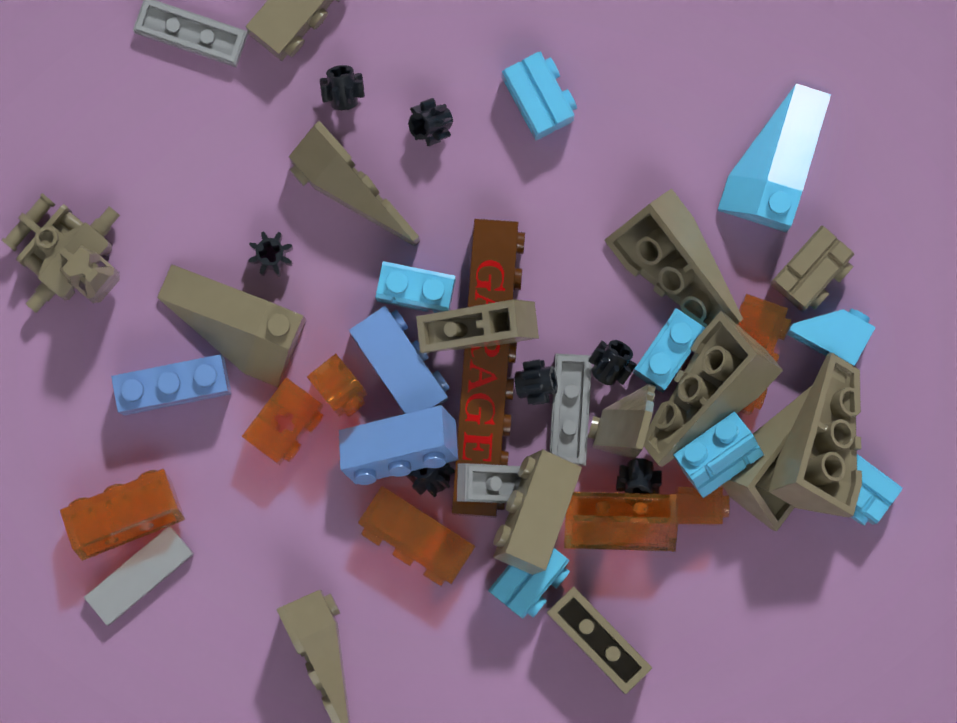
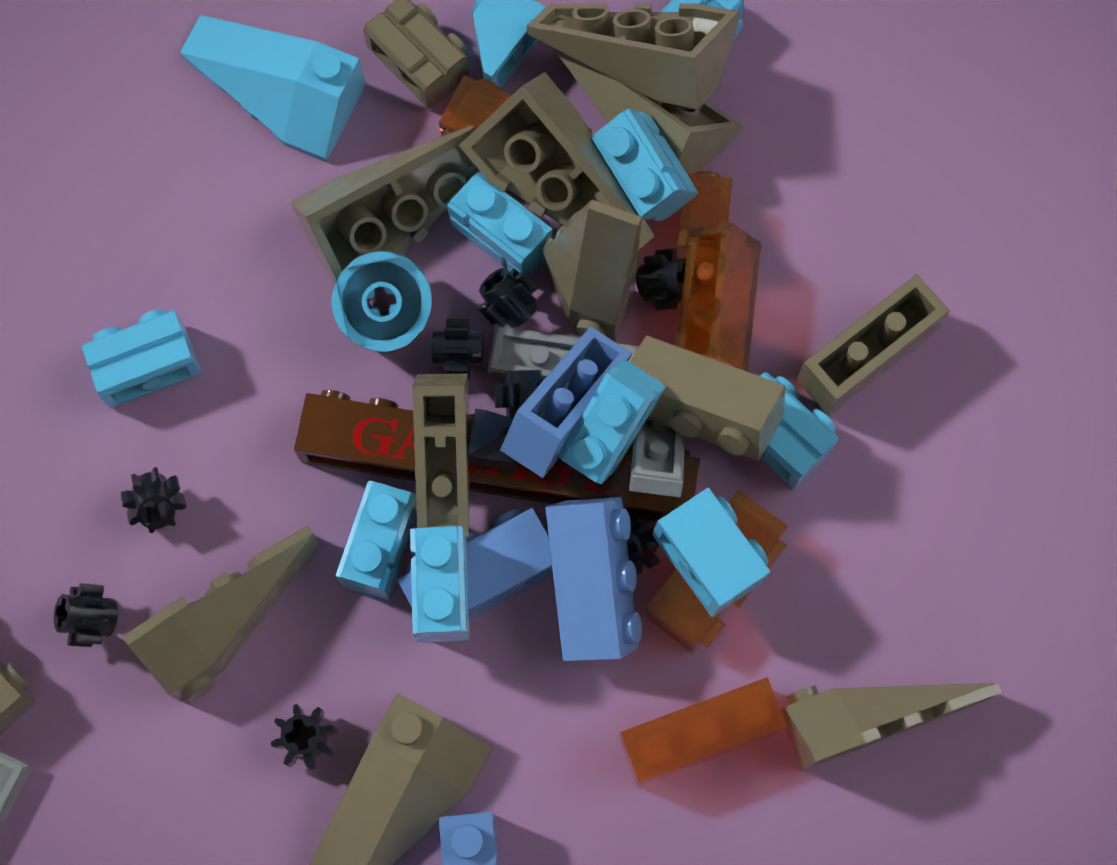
camera: 85 degrees left, 10 degrees down
clear orange brick [241,377,324,465] -> none
clear orange brick [307,353,367,417] -> none
none -> medium azure brick [331,251,432,352]
none -> medium azure brick [410,526,470,643]
none -> black gear [432,319,483,380]
none -> black slope [467,409,520,473]
none -> medium blue brick [500,326,632,478]
none -> medium azure brick [559,359,666,484]
none -> clear orange brick [619,677,787,787]
none -> medium azure brick [652,487,771,618]

